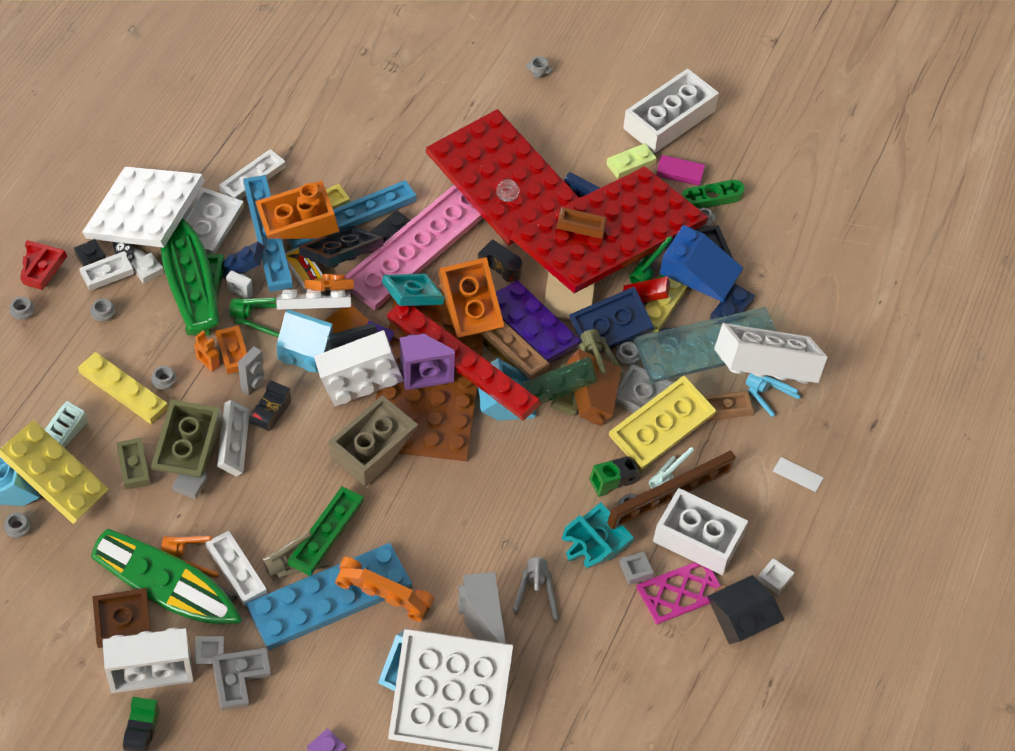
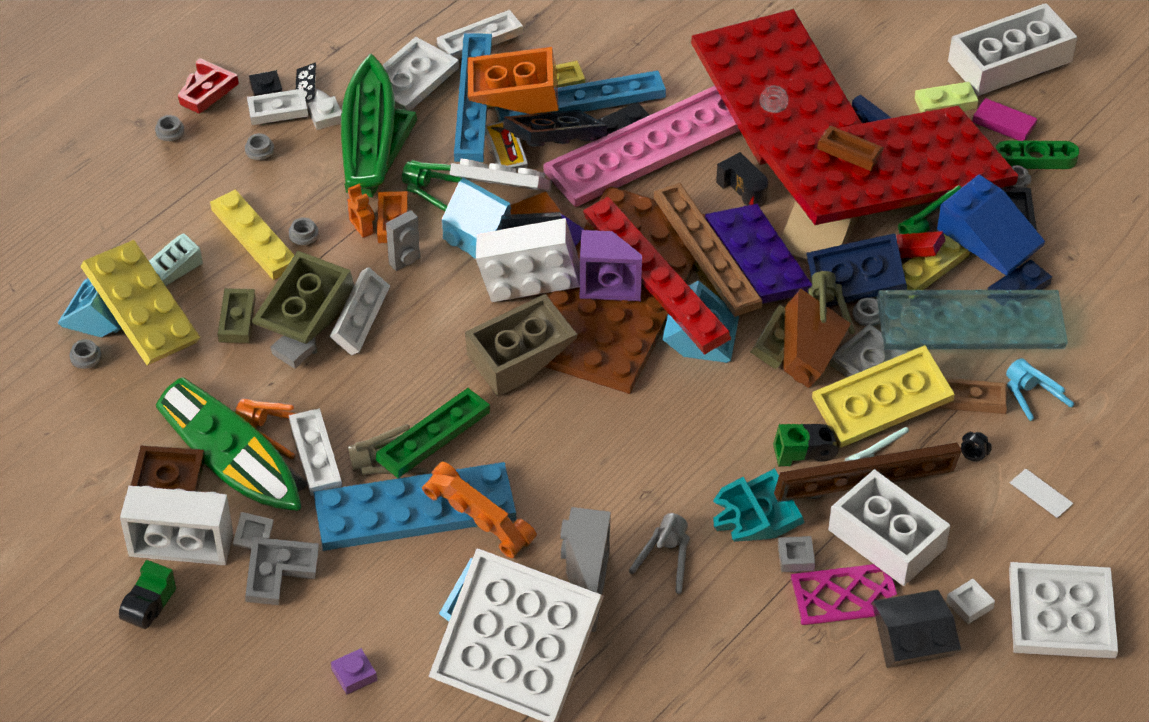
camera: 20 degrees right, 5 degrees down
white plate [83,167,205,247] -> none
dark blue plate [222,241,265,279] -> none
white plate [226,271,253,299] -> none
black leg [250,380,291,431] -> none
orange plate [297,183,323,206] -> none
orange plate [304,273,354,291] -> none
teal plate [382,274,445,306] -> none
orange slope [438,257,504,339] -> none
clear green plate [522,357,598,404] -> none
white brick [714,323,827,384] -> none
none -> black plate [961,432,992,461]
none -> white plate [1009,562,1118,659]

